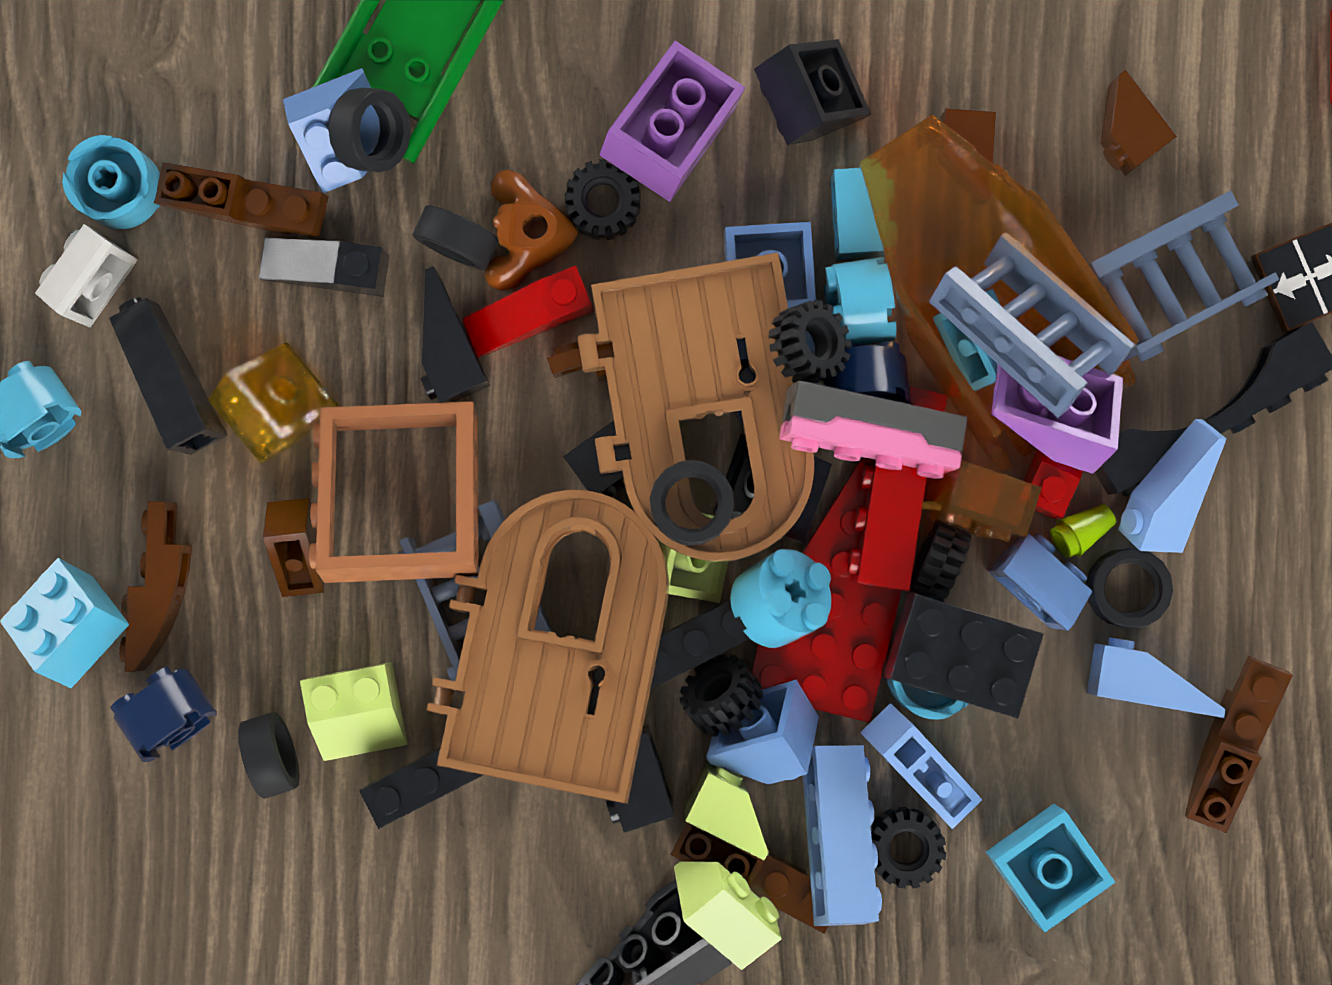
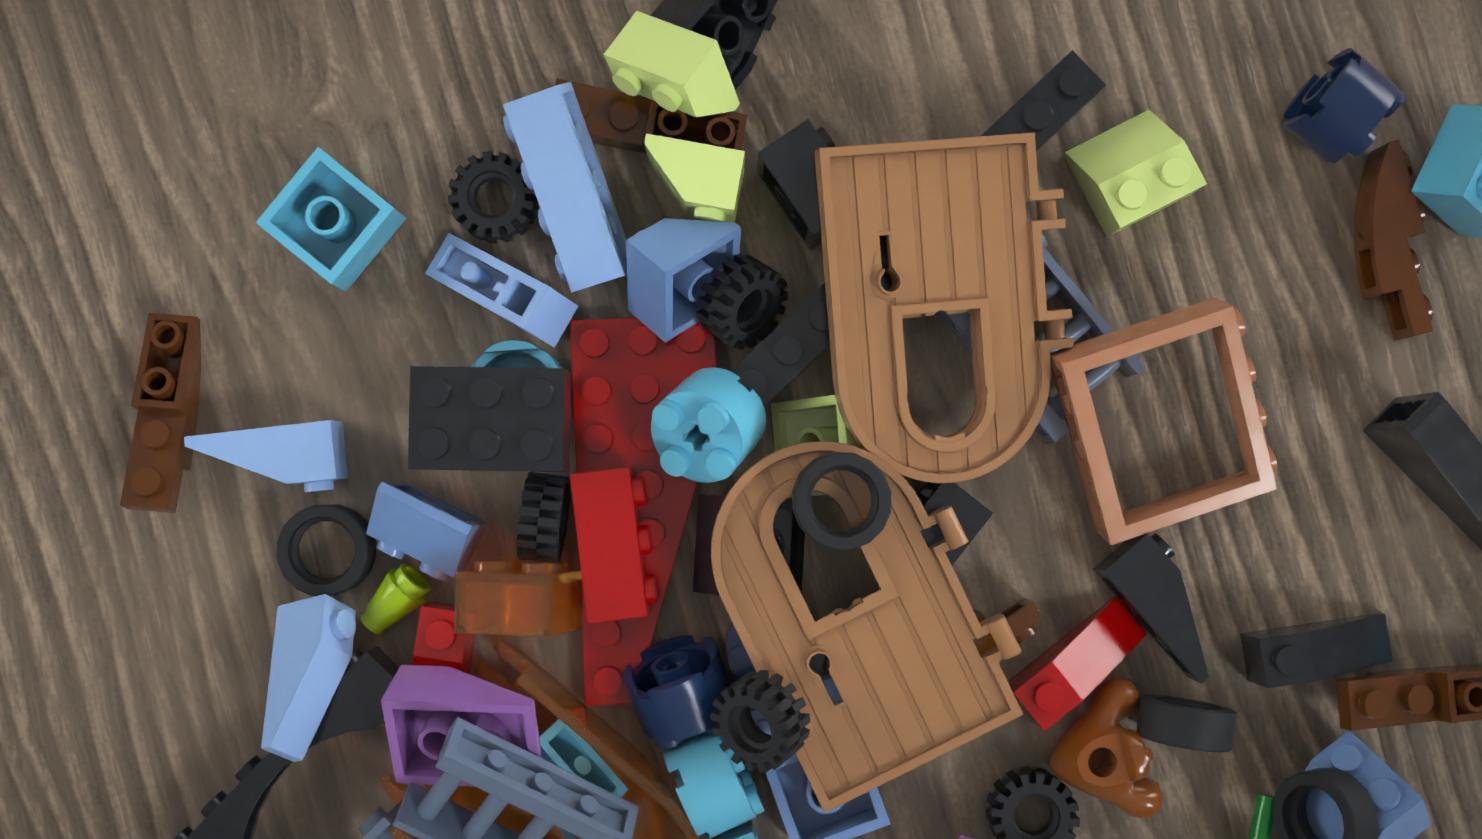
camera: 160 degrees right, 0 degrees up
clear yellow slope [208,342,339,464] -> none
black tyre [238,711,300,799] -> none
reddish brown slope [263,498,324,597] -> none
piece [779,381,967,478] -> none

